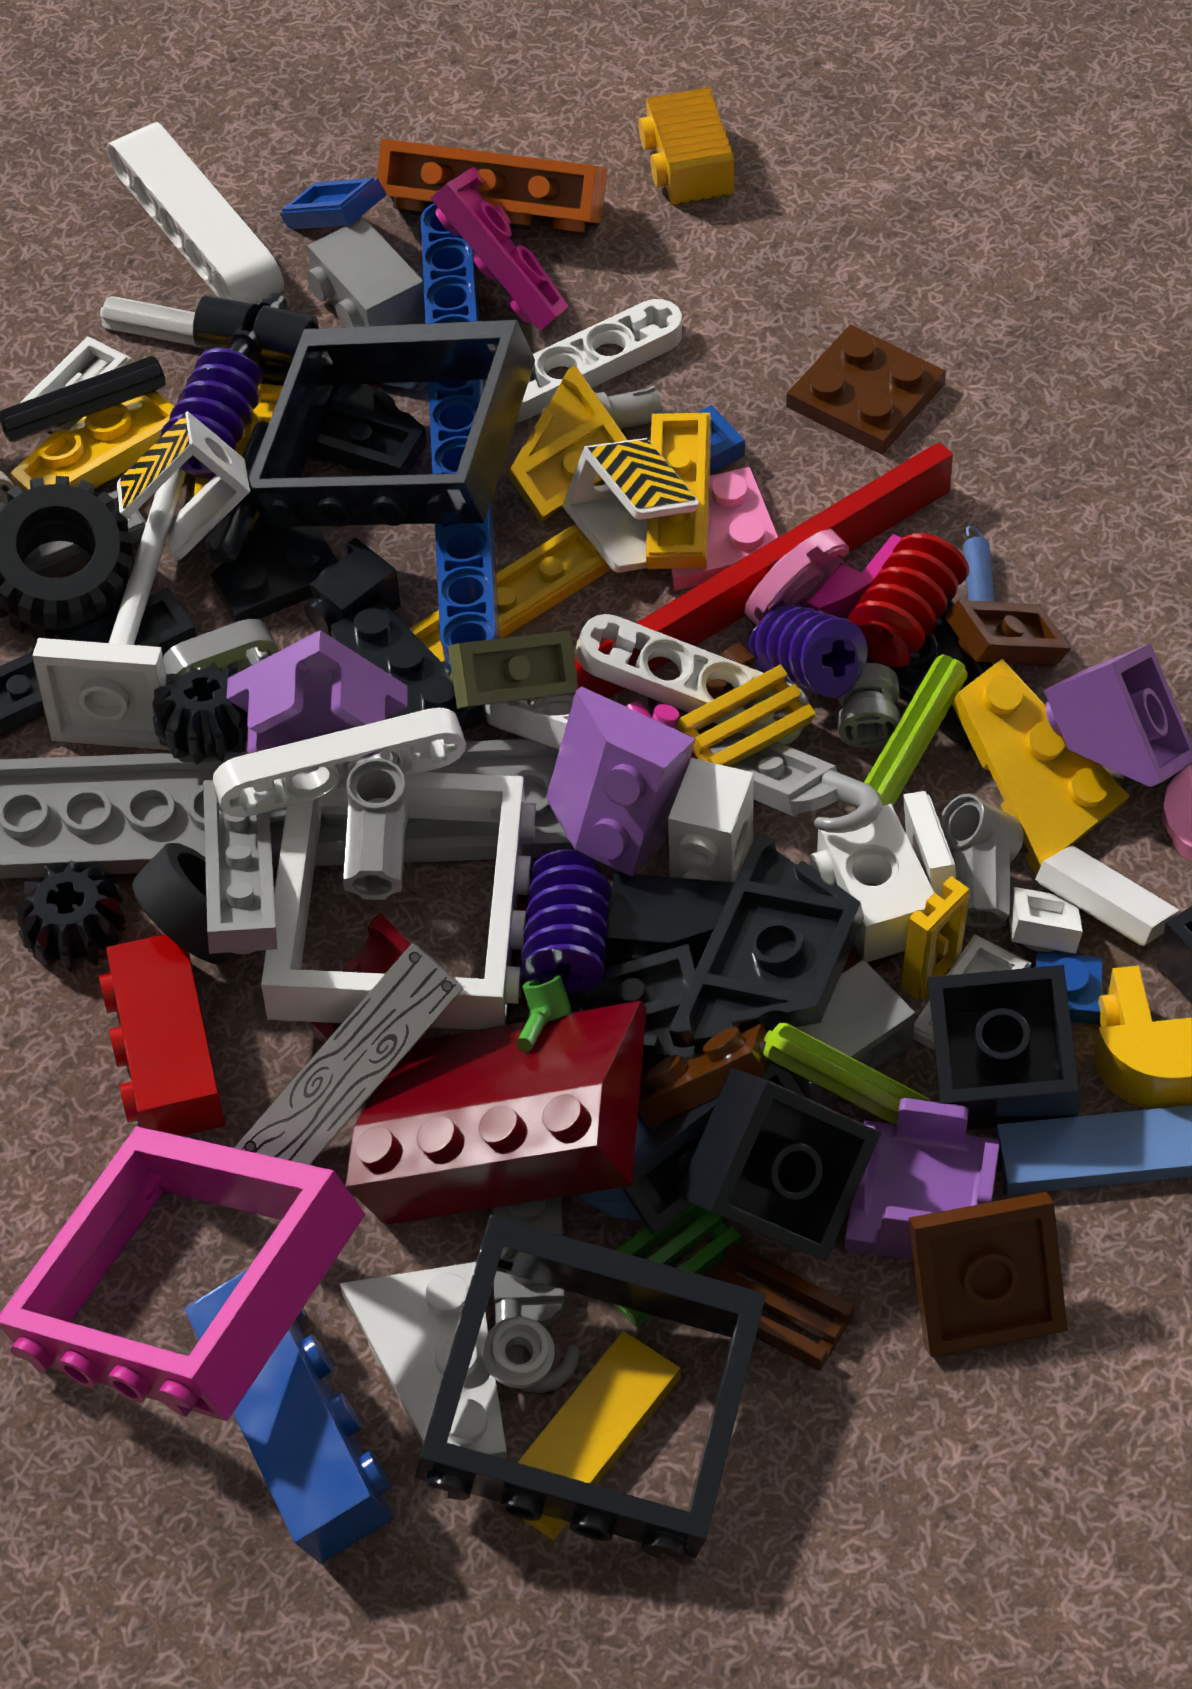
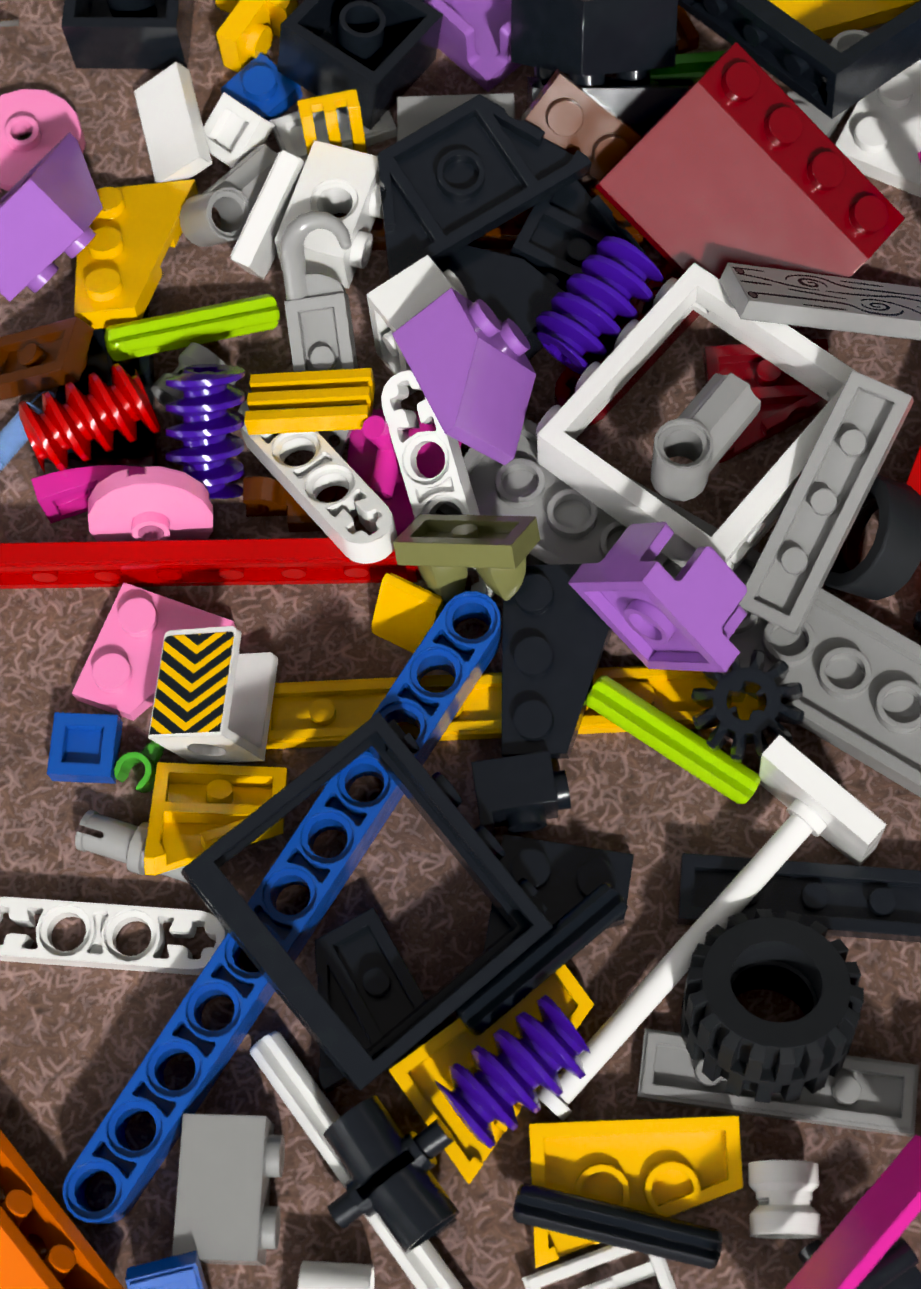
camera: 140 degrees left, 15 degrees up
white piece [117,411,250,561] -> none
light grey beam [163,619,279,675] -> none
white beam [213,708,466,817] -> none
dark pink wing [430,167,569,331] -> none
bright green hand [516,975,571,1052] -> none
yellow tile [646,413,711,569] -> none
lime axle [763,1023,931,1124] -> none

